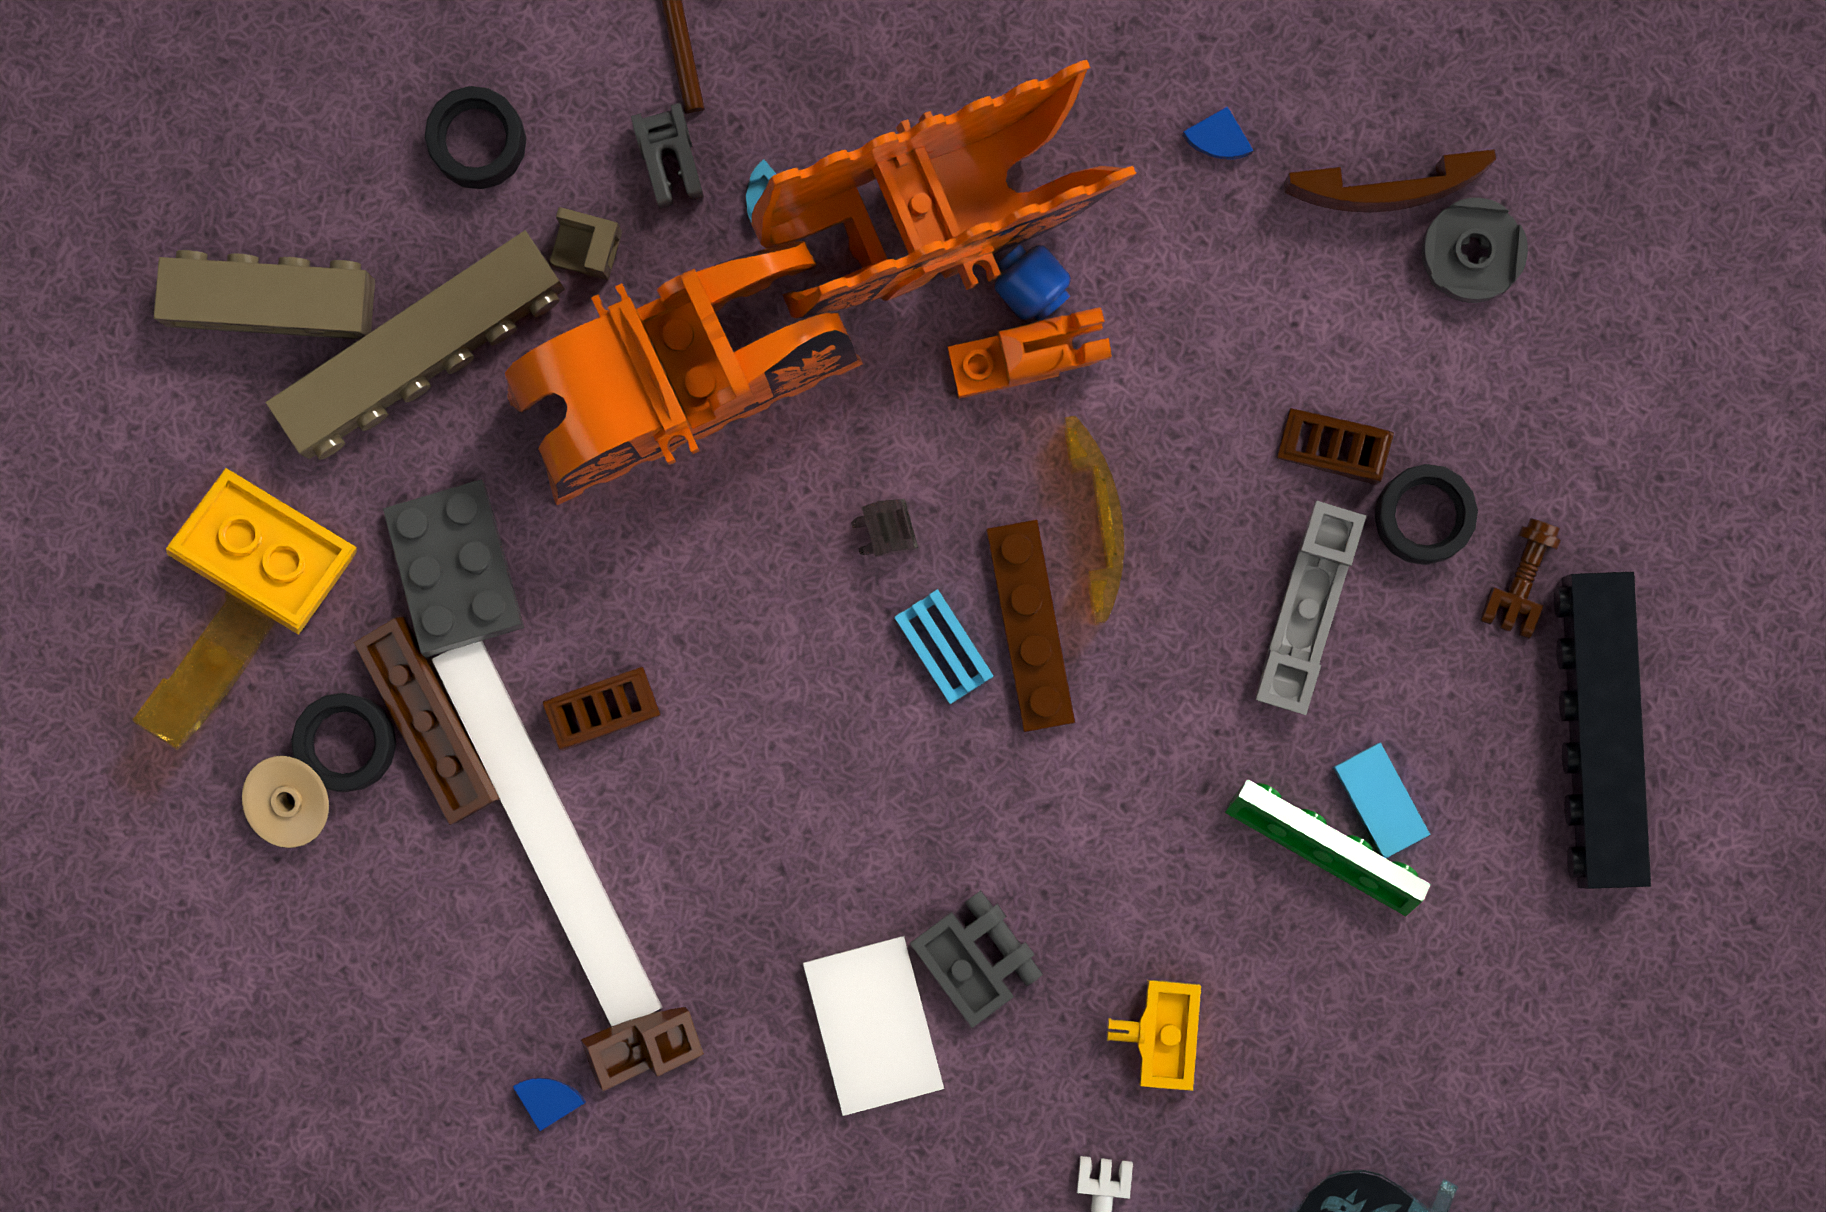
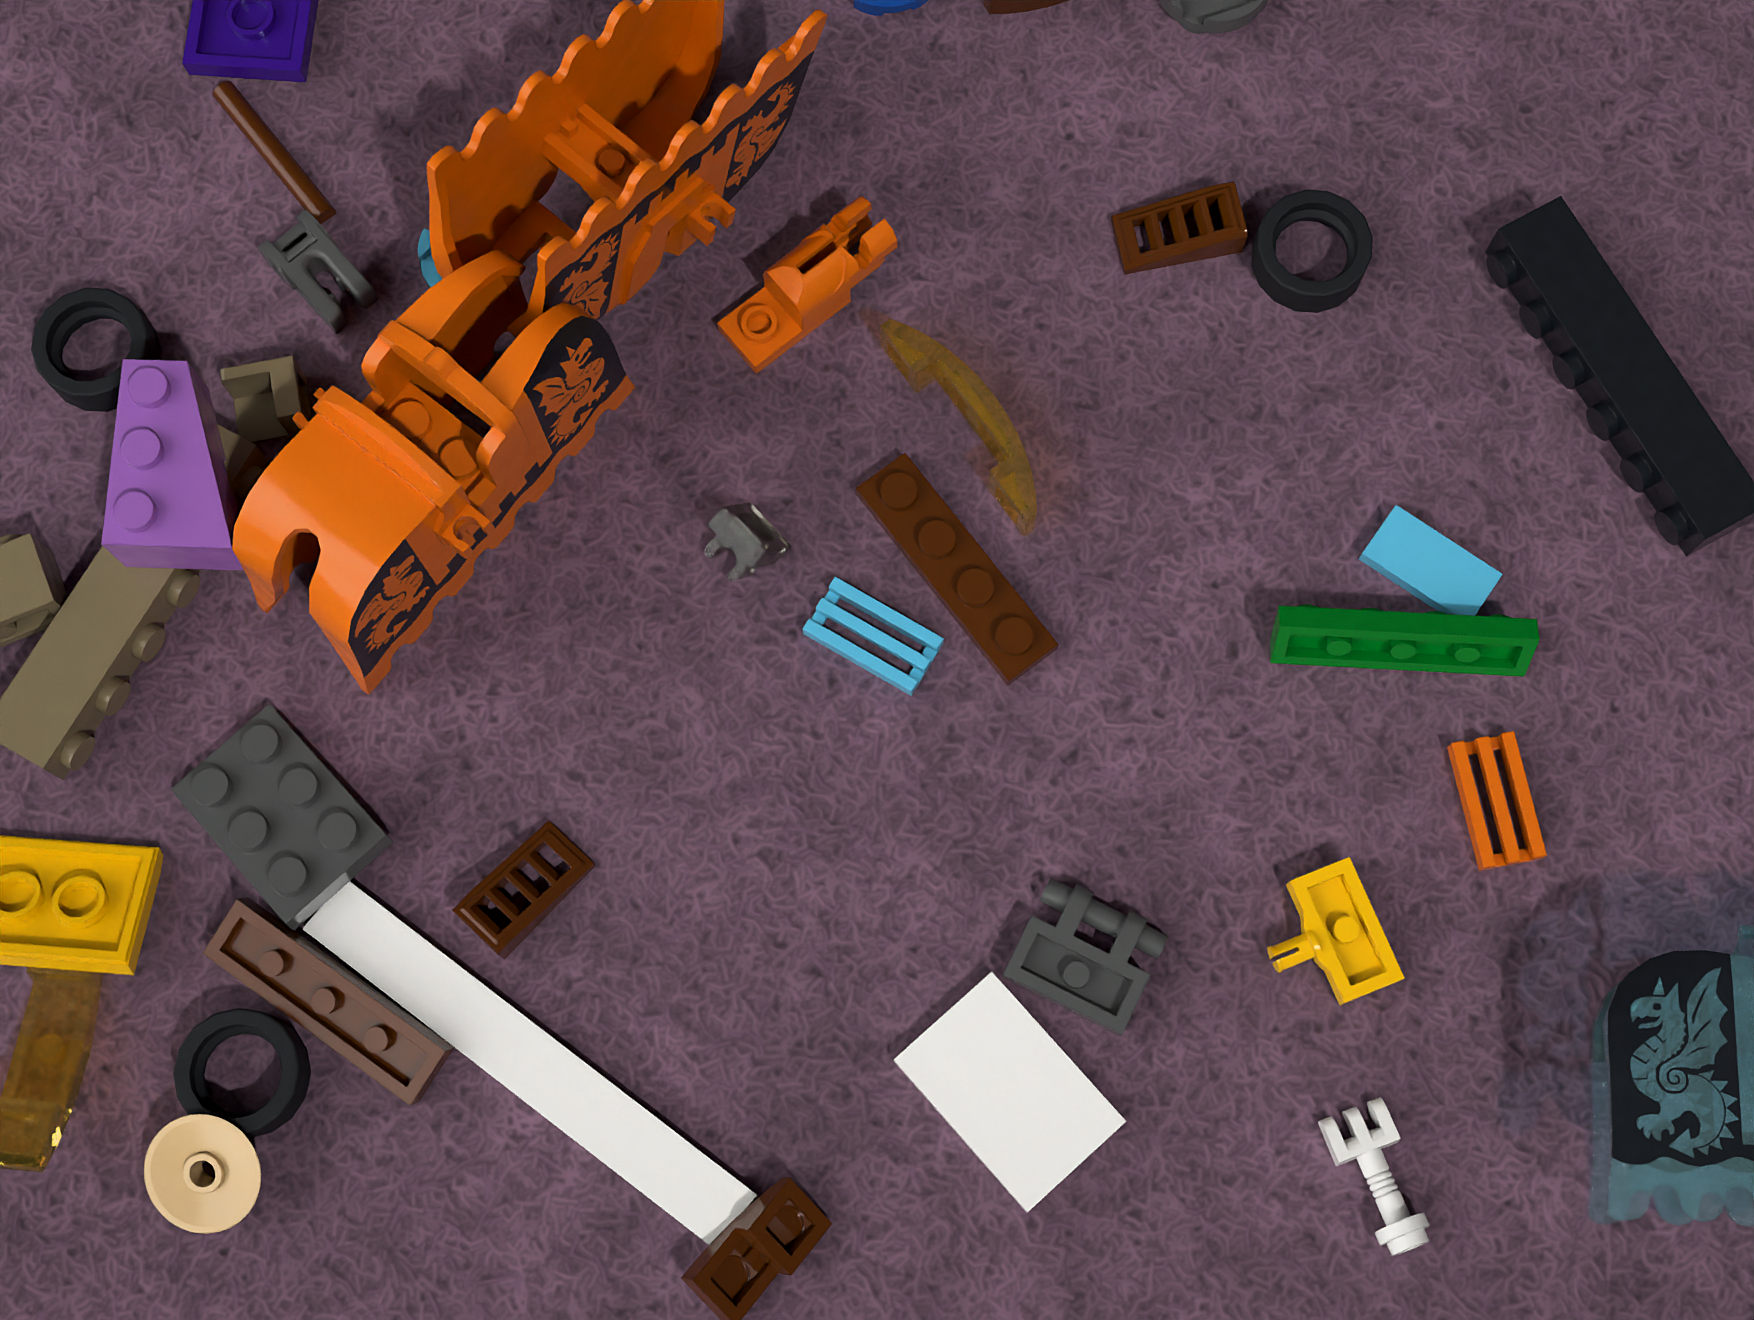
camera: 30 degrees left, 10 degrees down
blue head [994,244,1071,321] -> none
light grey slope [1255,501,1366,715] -> none
reddish brown hinge [1480,518,1561,639] -> none
none -> medium lavender wedge [101,359,243,570]
none -> orange tile [1447,731,1547,871]

